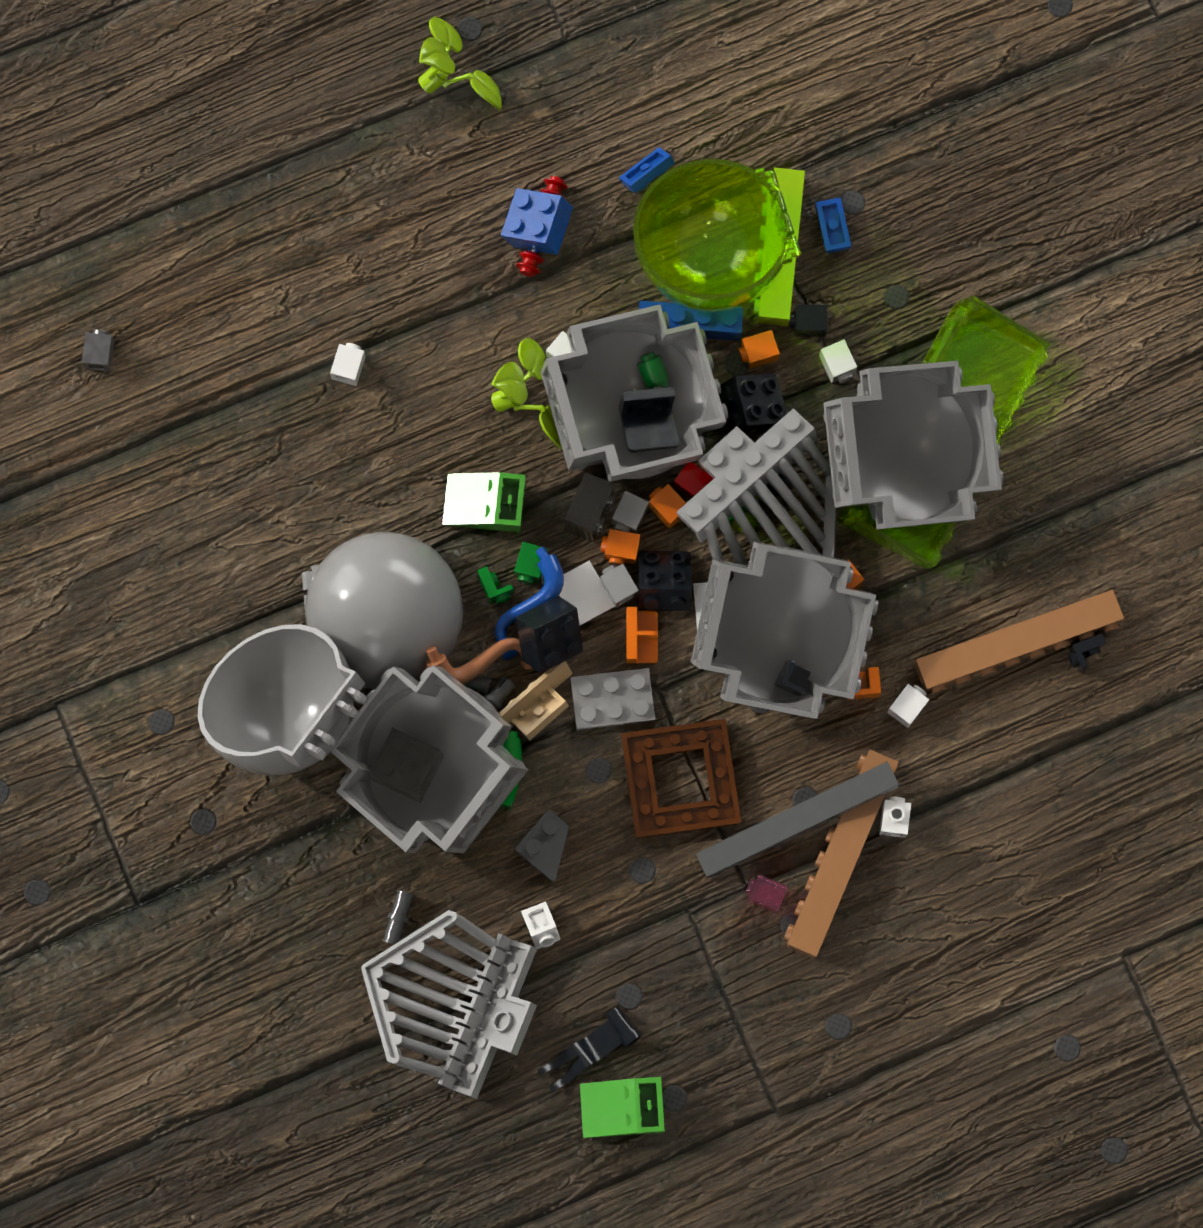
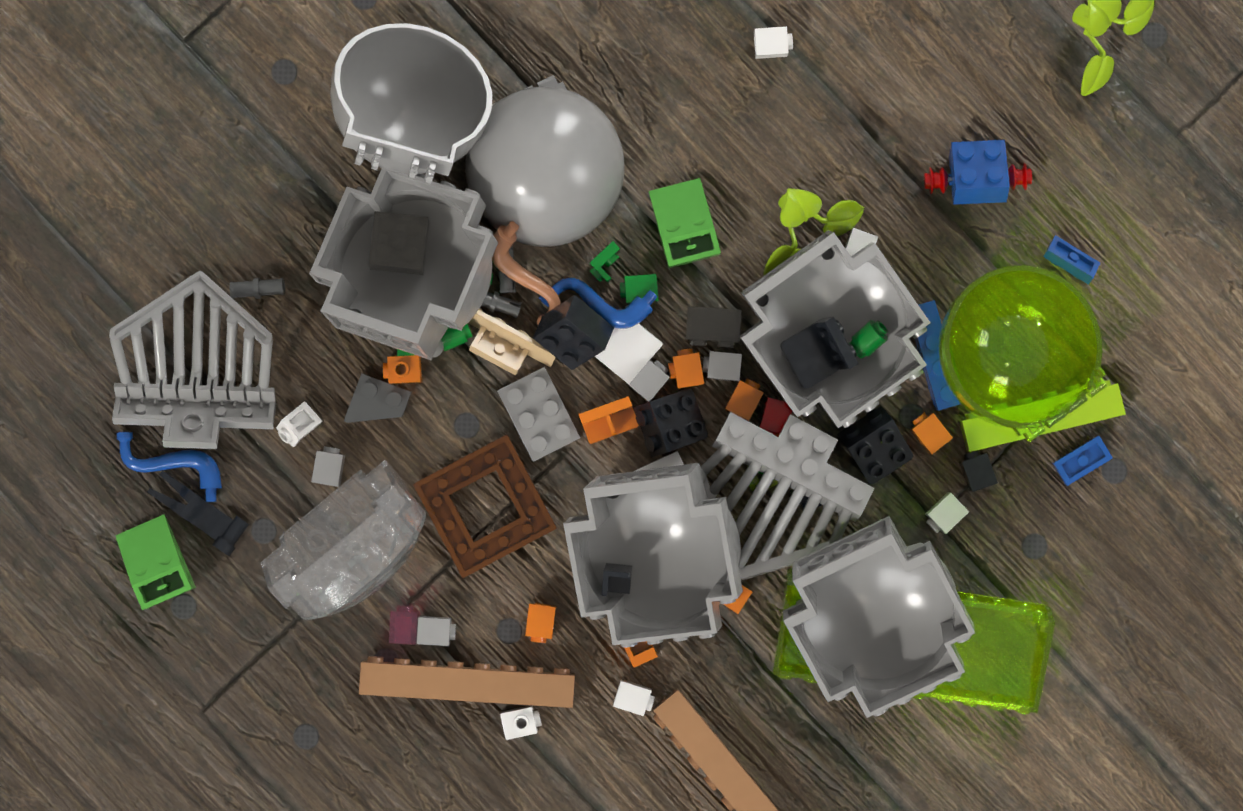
camera: 75 degrees right, 10 degrees up
dark grey tile [696,761,900,879] -> none
none -> blue animal [117,432,222,502]
none -> clear windscreen [261,460,426,620]
none -> light grey brick [311,446,345,487]
none -> orange brick [383,355,422,384]
none -> light grey brick [417,616,456,646]
none -> orange brick [525,603,556,643]

